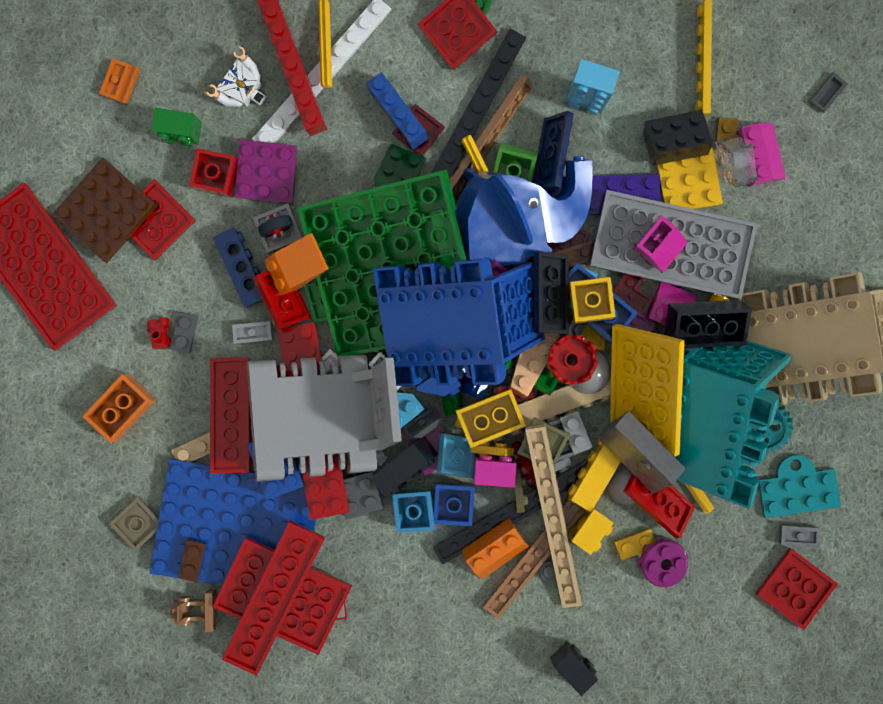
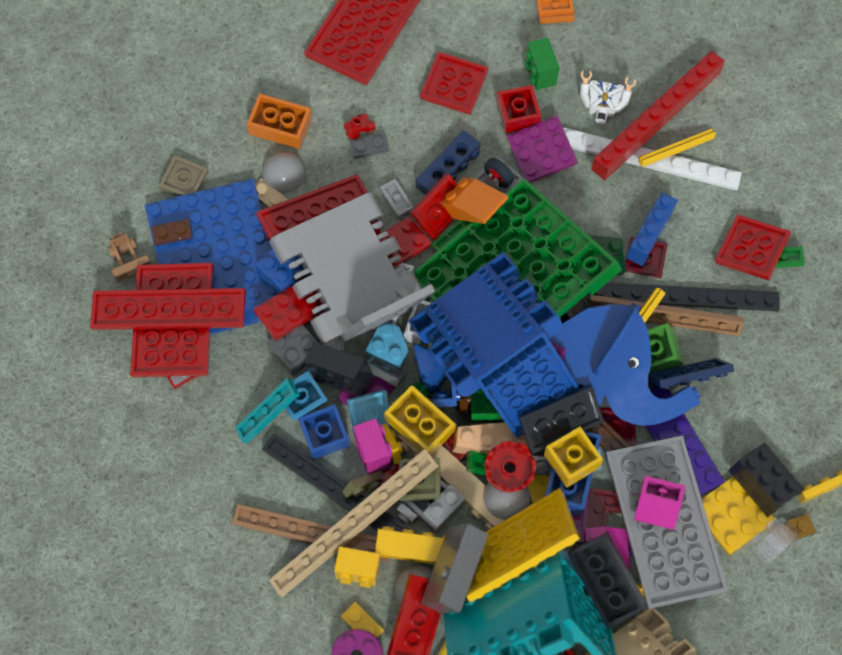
camera: 65 degrees right, 20 degrees down
reddish brown plate [52,157,158,263] -> none
orange slope [461,518,529,579] -> none
black brick [550,642,598,697] -> none
medium azure brick [565,59,620,115] -> none
dark pink slope [736,123,786,187] -> none
none -> teal plate [235,378,300,444]
none -> light grey piece [262,152,306,193]

